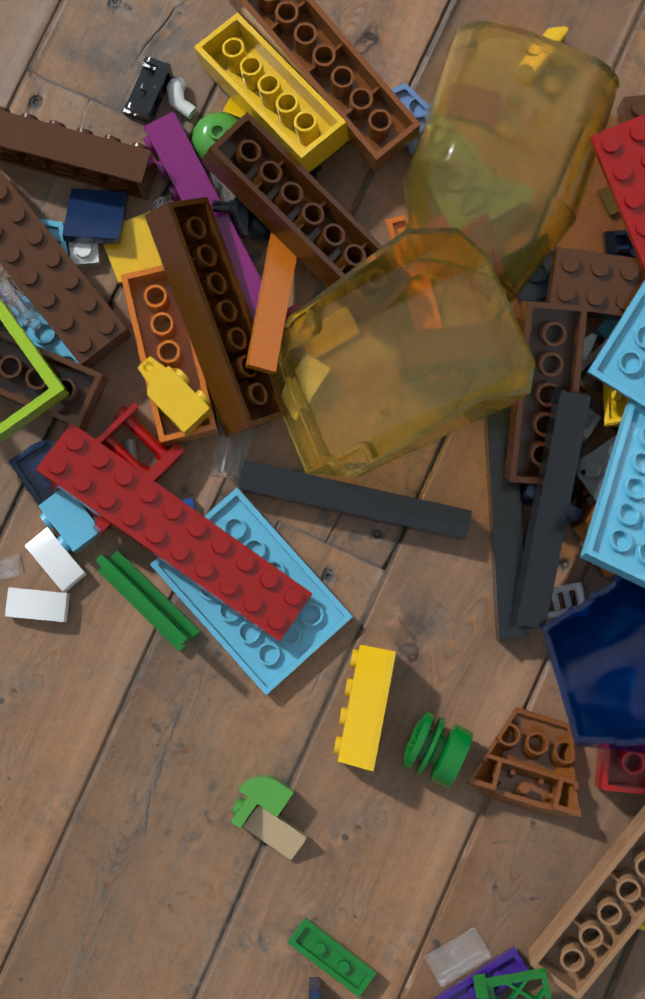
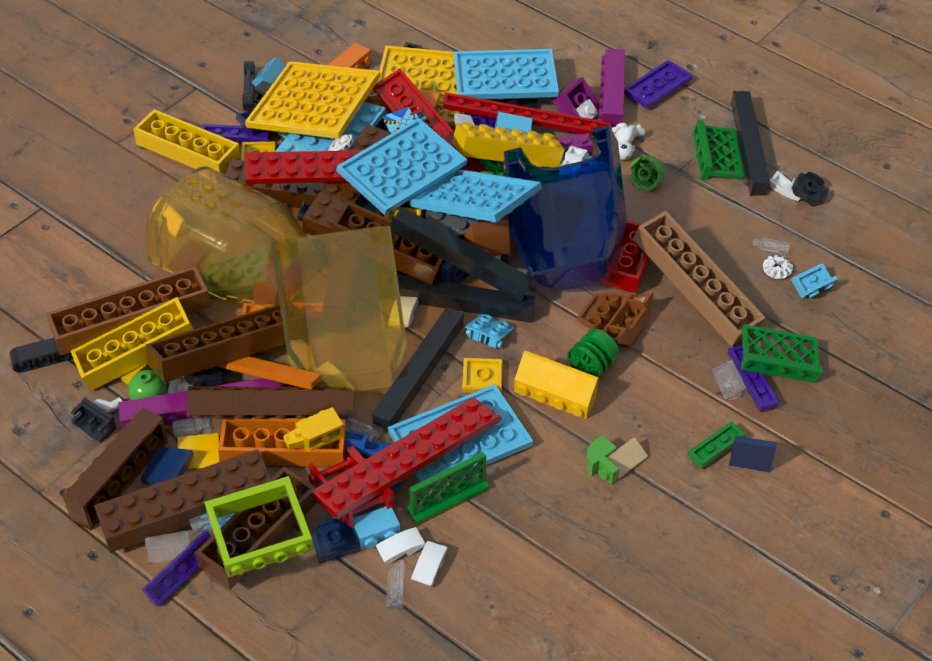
camera: 75 degrees left, 35 degrees down
none -> blue slope [345,431,389,457]
none -> white slope [390,296,418,328]
none -> yellow tile [462,358,503,394]
none -> medium azure hinge [465,314,515,349]

